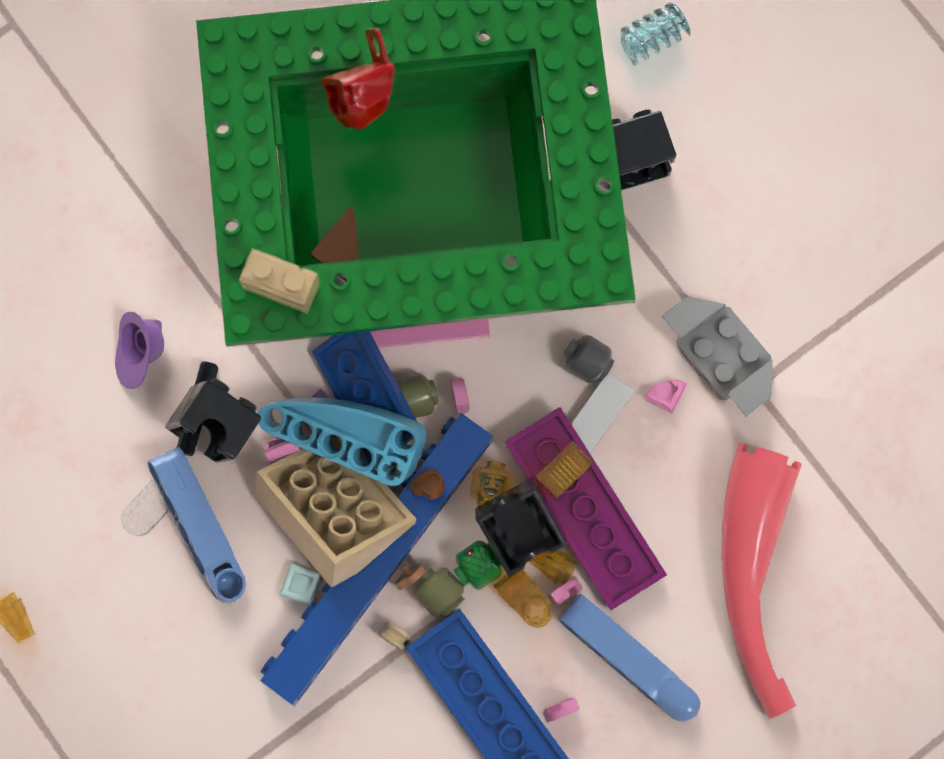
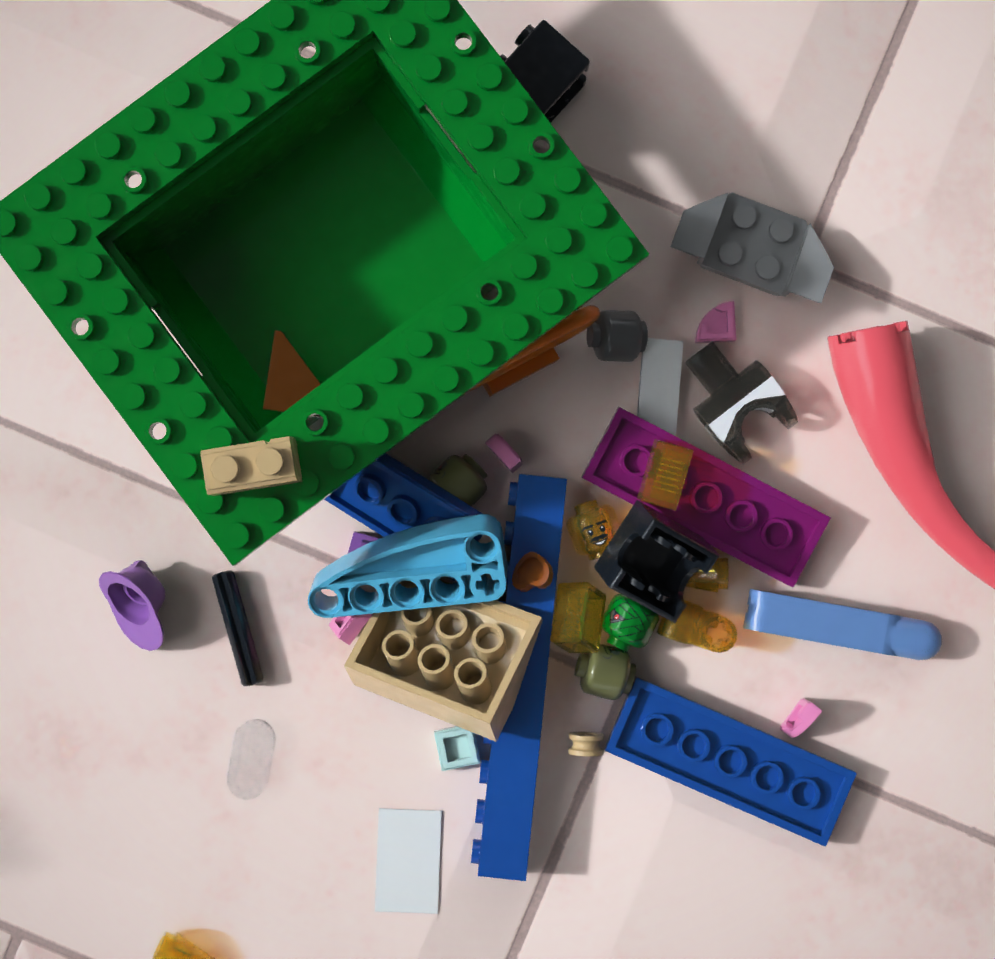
camera: 30 degrees left, 10 degrees up
medium blue piece [148,447,246,603] -> none
black piece [165,378,262,463] -> none
red piece [321,28,395,130] -> none
nougat piece [394,563,426,590] -> none
bright pink tile [549,578,583,606] -> none
none -> white sticker [375,808,442,914]
none -> orange bar [468,305,600,397]
none -> clear yellow piece [550,582,606,653]
none -> clear smoke connector [685,341,798,465]

